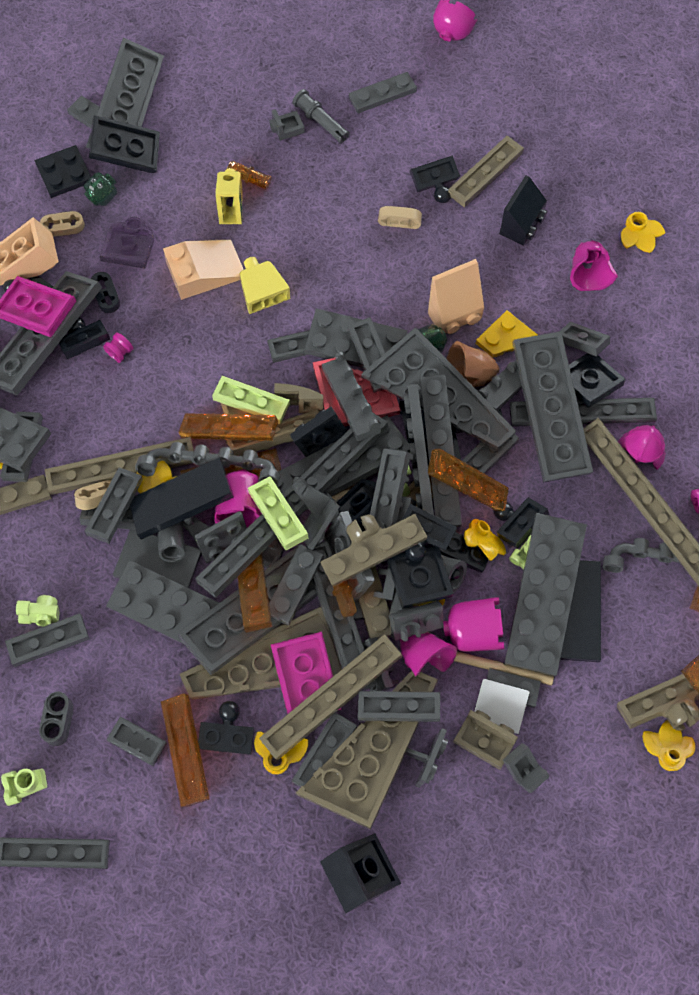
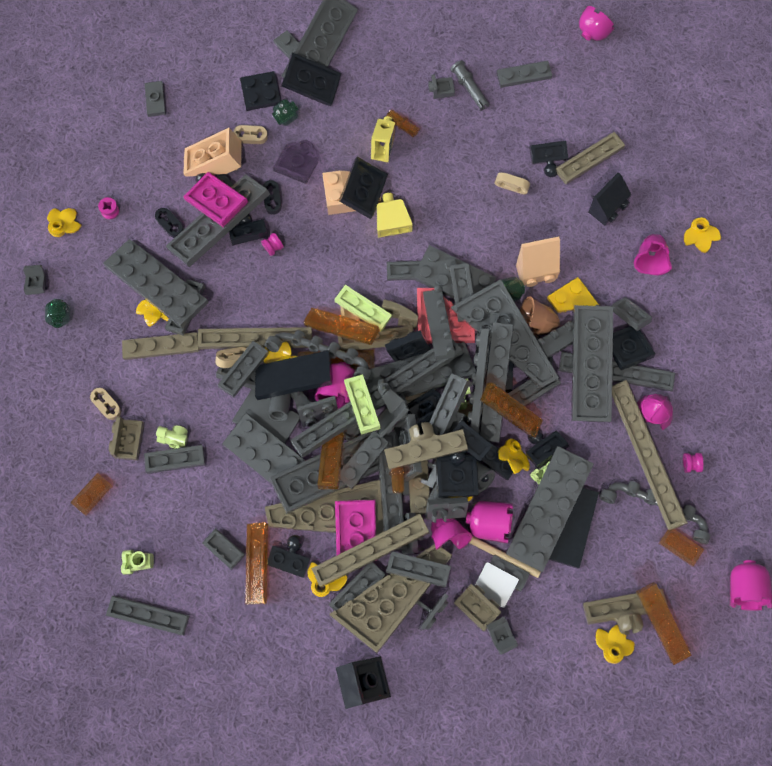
camera: 15 degrees right, 5 degrees up
dark grey beam [39,691,74,747] -> none
none -> black tile [339,157,388,219]

